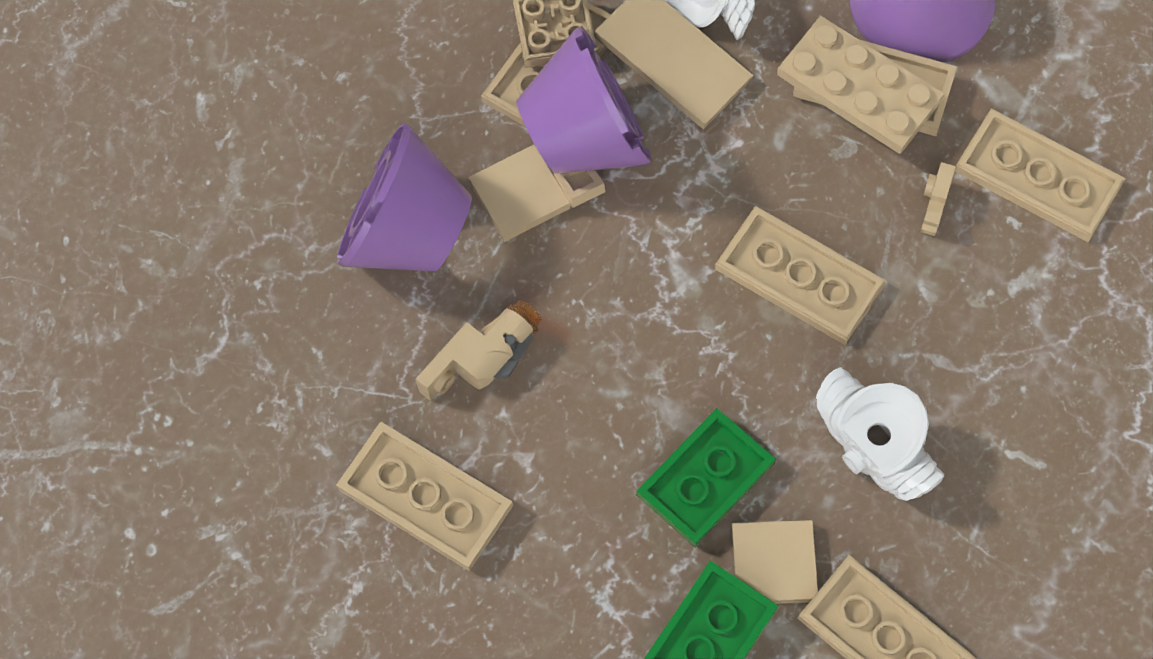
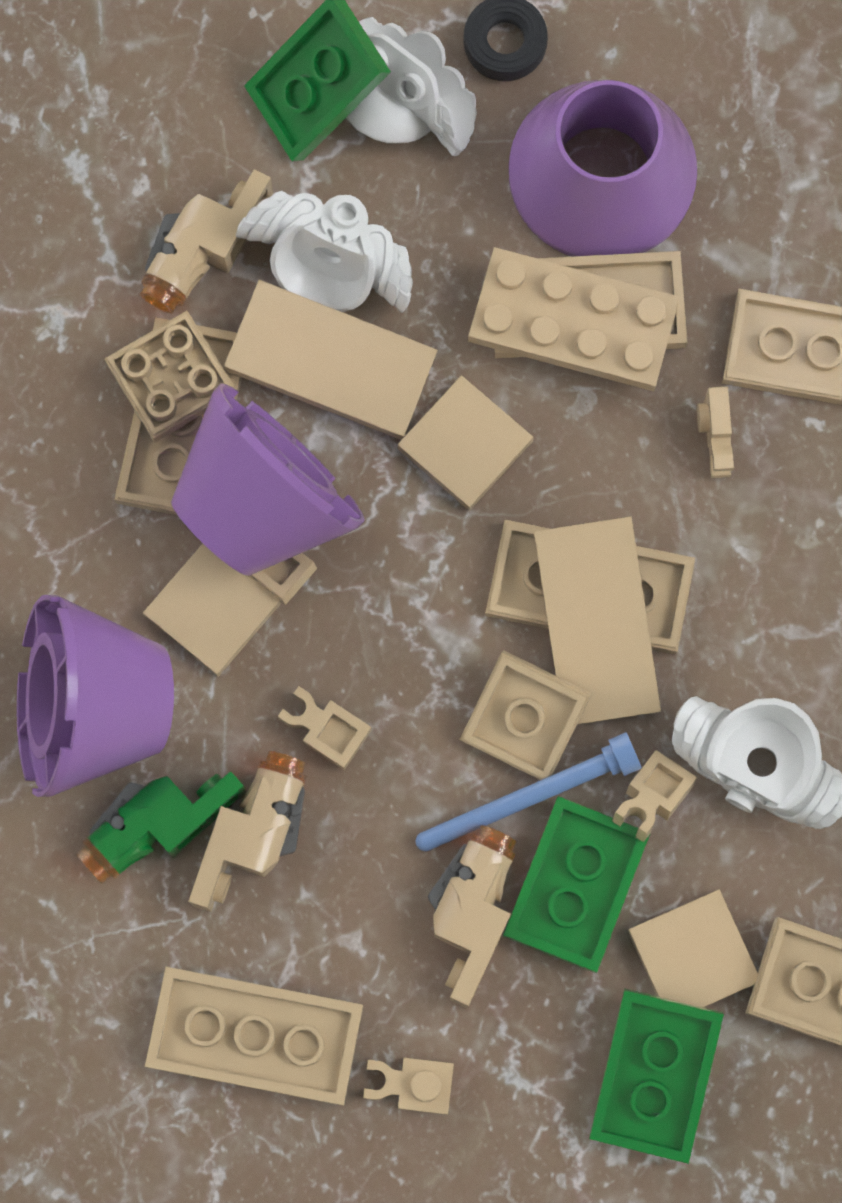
camera: 25 degrees left, 10 degrees up
none -> green plate [75,771,247,884]
none -> tan plate [278,686,372,770]
none -> tan plate [363,1058,454,1115]
none -> tan tile [397,375,534,511]
none -> medium blue piece [415,732,642,851]
none -> tan plate [428,825,517,1009]
none -> tan tile [459,650,592,780]
none -> tan tile [534,516,661,724]
none -> tan plate [612,750,697,842]

